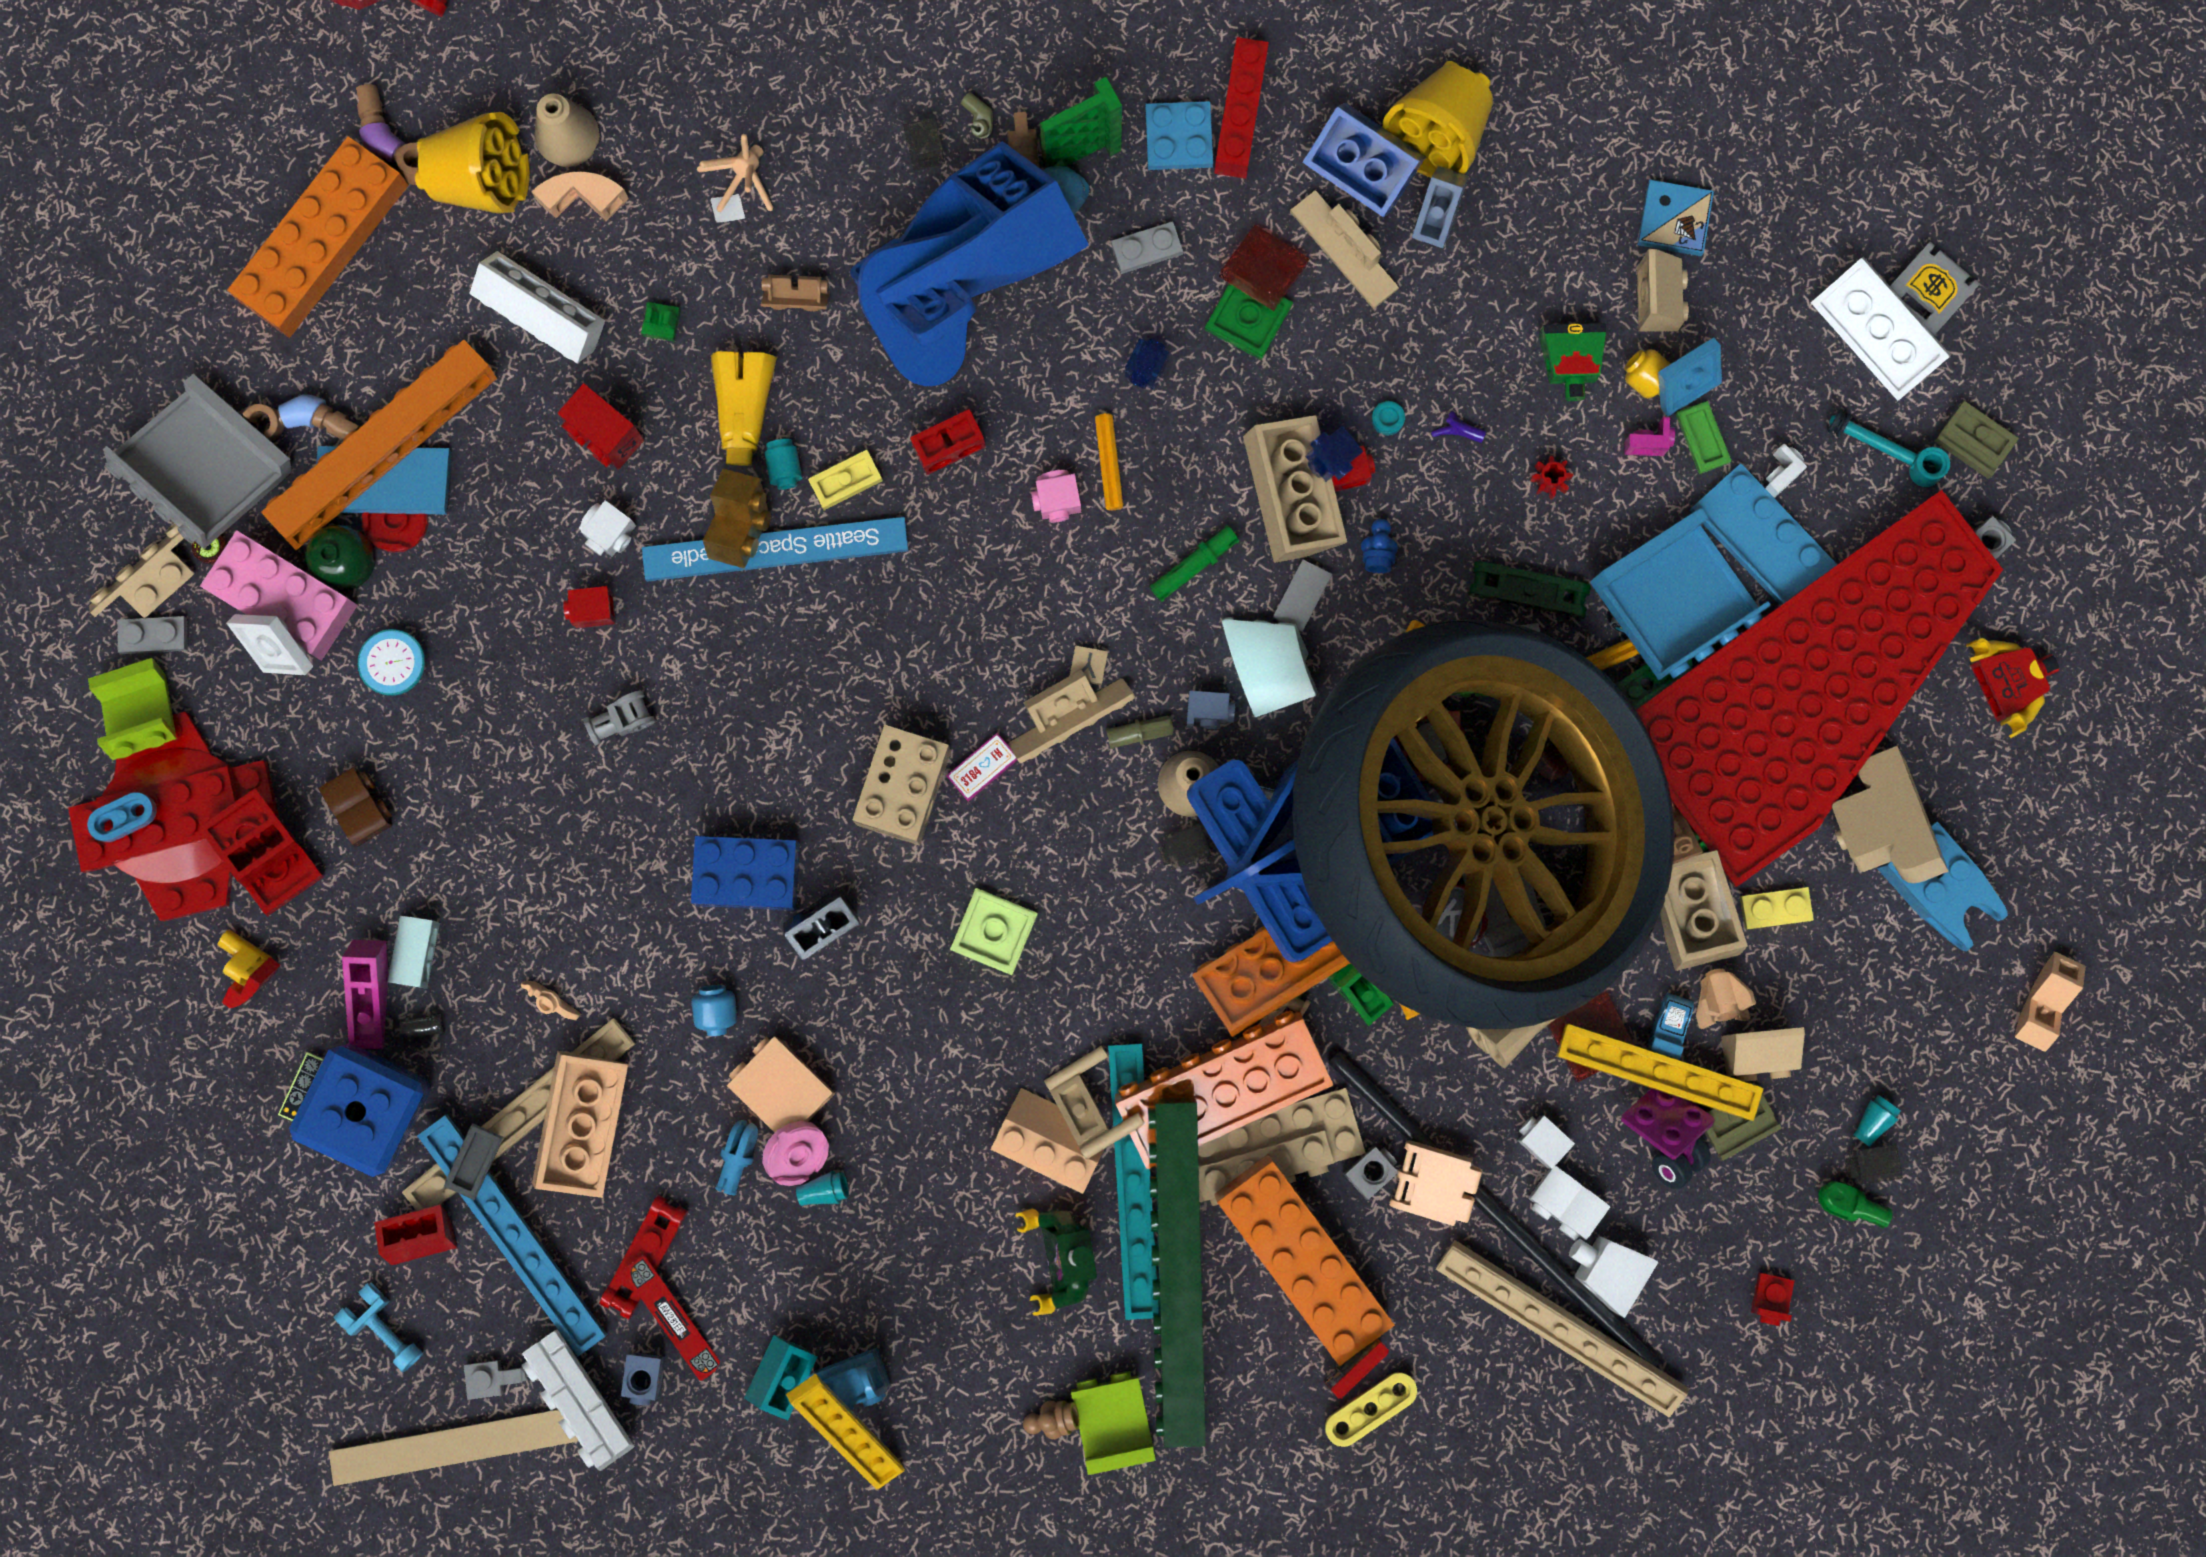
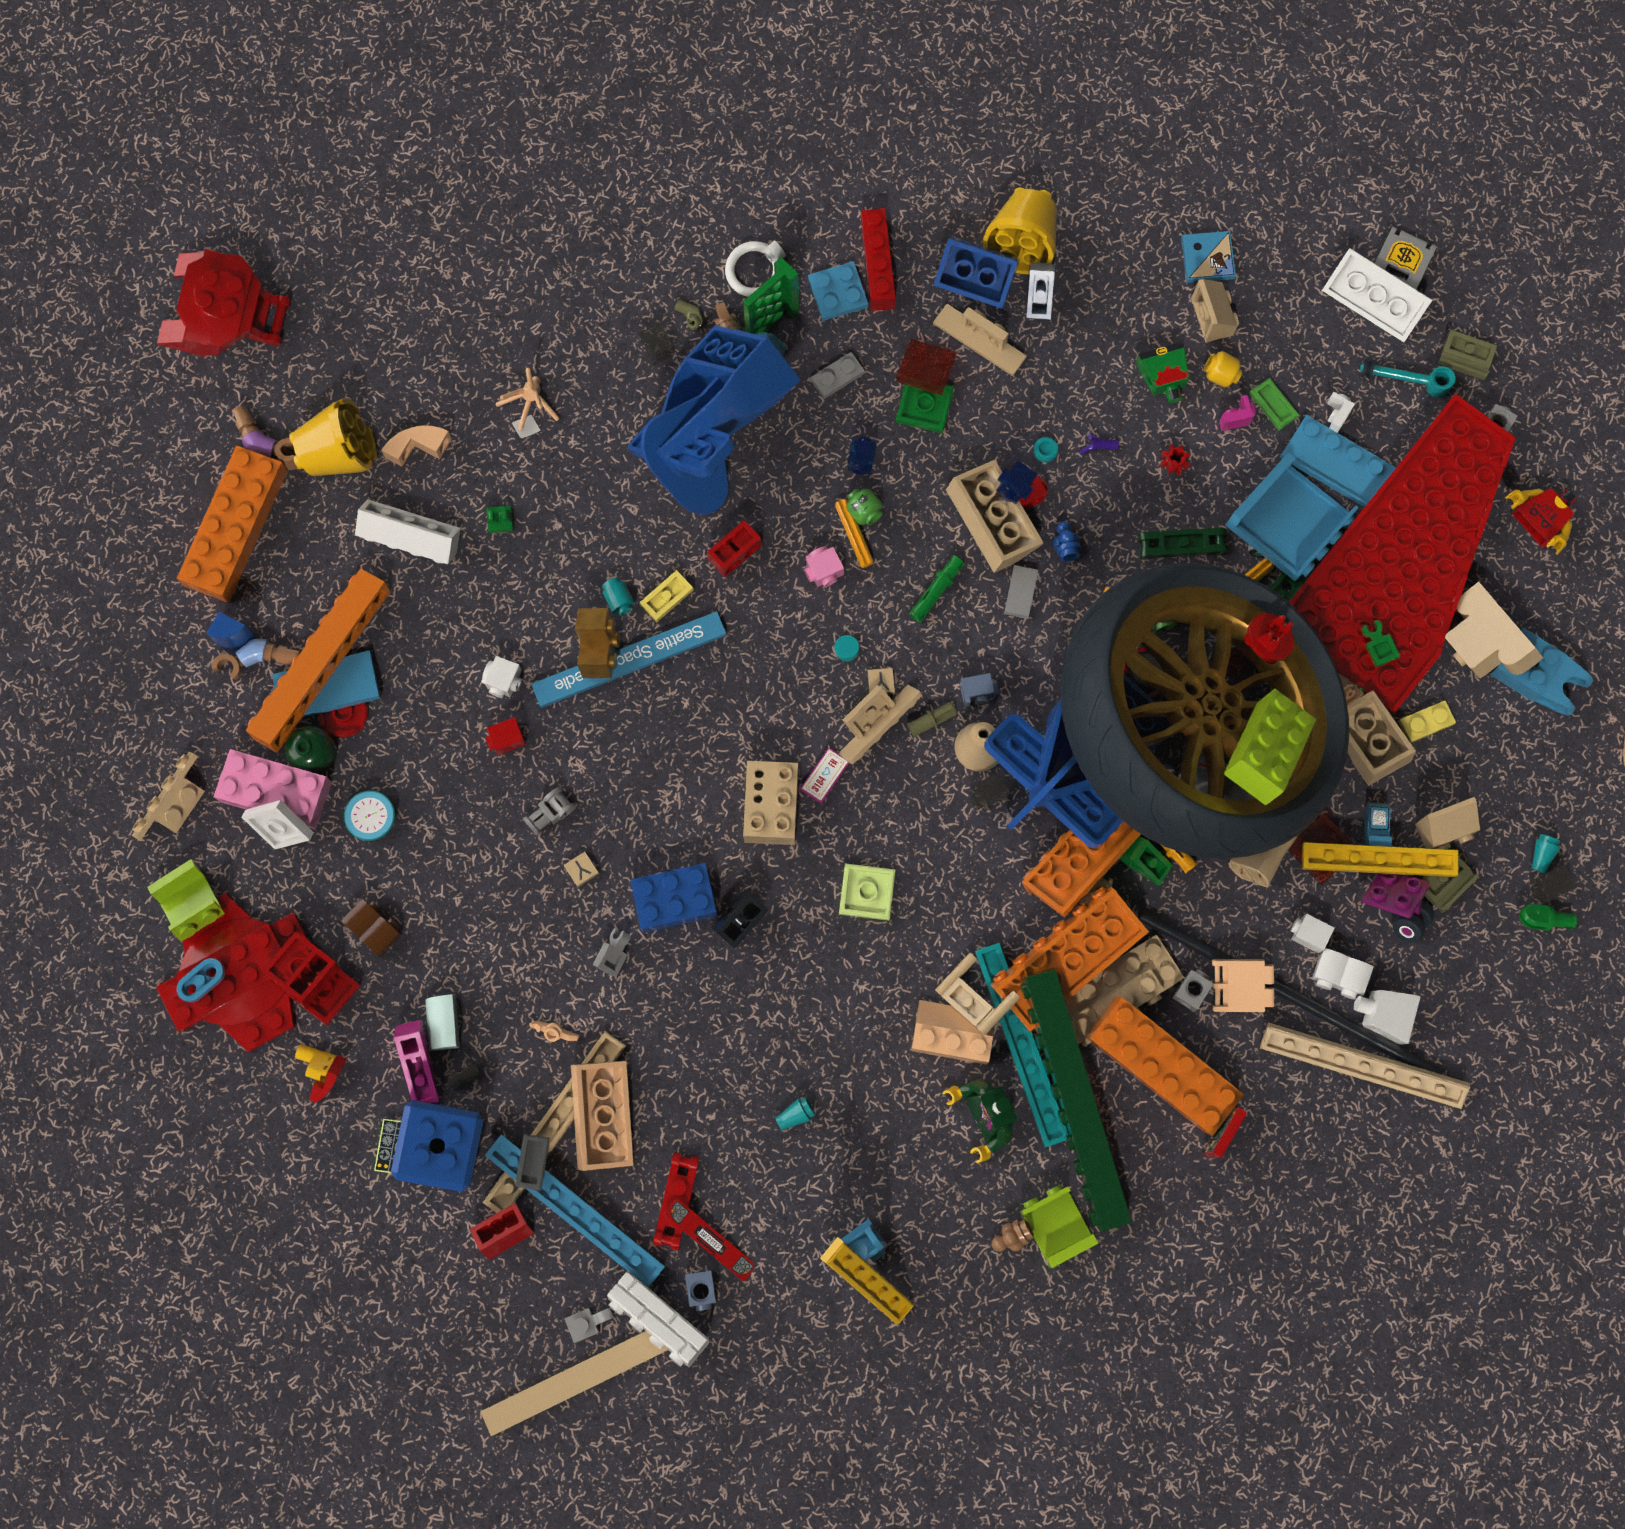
camera: 15 degrees left, 5 degrees down
light grey panel [103,374,292,549] -> none
light grey plate [117,616,188,654] -> none
tile [192,535,227,565] -> none
medium azure bar [334,1283,423,1373] -> none
tan cone [535,93,600,167] -> none
red brick [557,383,644,470] -> none
dark azure head [691,985,737,1036] -> none
yellow piece [711,351,777,466] -> none
dark azure arm [715,1120,758,1195] -> none
light nougat brick [727,1036,835,1132] -> none
teal brick [744,1335,818,1421] -> none
medium nougat hinge [761,274,830,311] -> none
bright pink tile [762,1121,829,1186] -> none
light aqua slope [1222,617,1318,717] -> none
light yellow plate [1325,1372,1417,1447] -> none
dark azure tile [1658,337,1722,416] -> none
light nougat brick [1696,969,1756,1029] -> none
red bracket [1751,1272,1795,1327] -> none
none -> blue brick [206,612,256,651]
none -> tan tile [564,852,599,887]
none -> light grey plate [593,928,631,977]
none -> white piece [725,241,786,297]
none -> teal tile [834,635,860,661]
none -> bright green head [846,489,883,526]
none -> lime brick [1224,688,1316,805]
none -> red plate [1244,613,1294,664]
none -> green plate [1361,620,1400,668]

